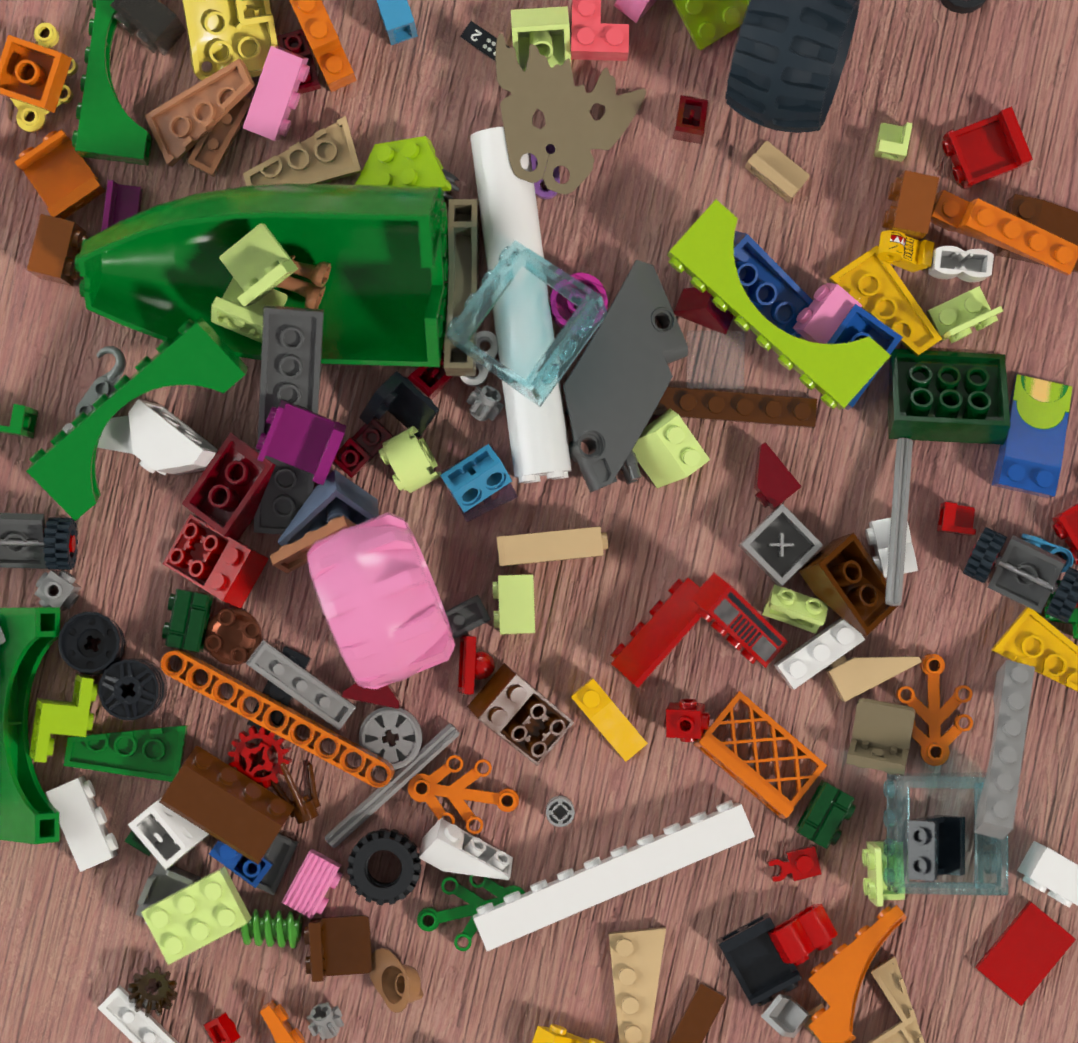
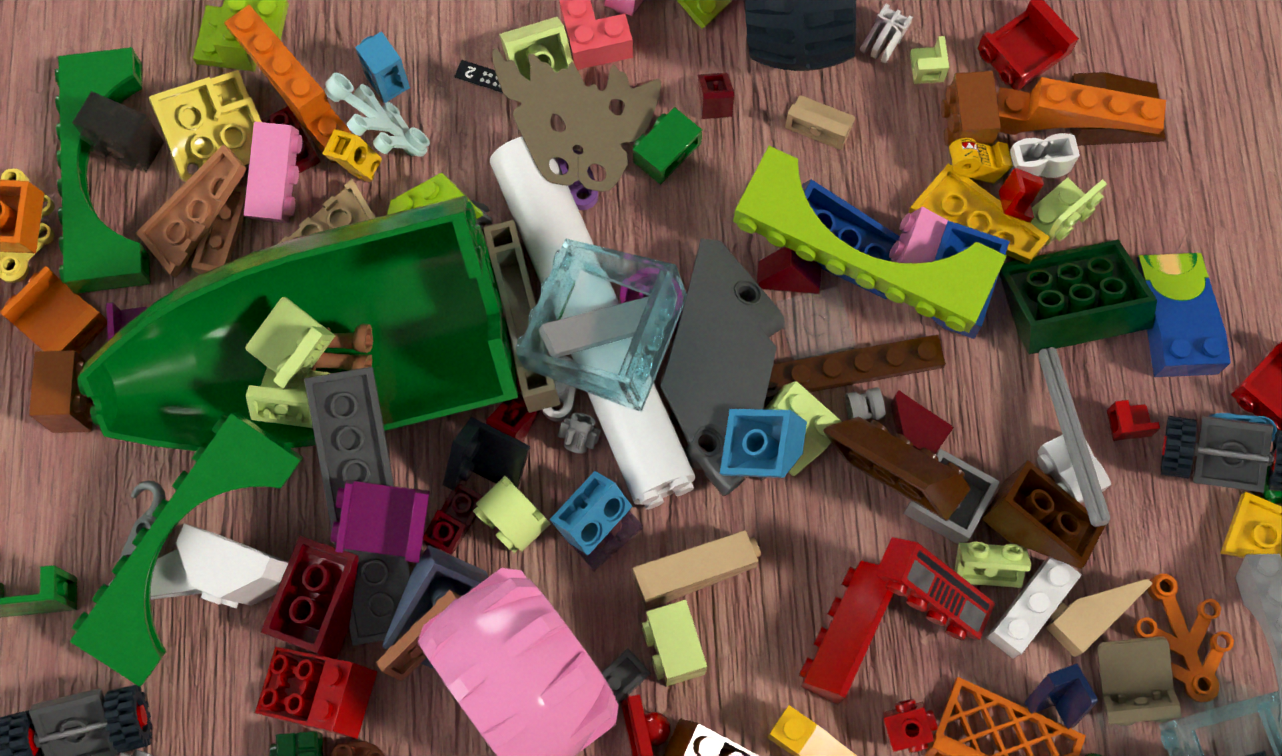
camera: 15 degrees left, 15 degrees down
none -> yellow leg [322,129,382,182]
none -> light aqua plant [324,73,430,157]
none -> light grey tile [538,295,667,359]
none -> green brick [633,107,702,185]
none -> dark azure slope [720,409,807,478]
none -> reddish brown slope [823,416,971,521]
none -> light grey wheel [845,387,885,420]
none -> white arm [860,4,913,63]
none -> red panel [998,168,1044,223]
none -> dark blue panel [1025,664,1098,729]

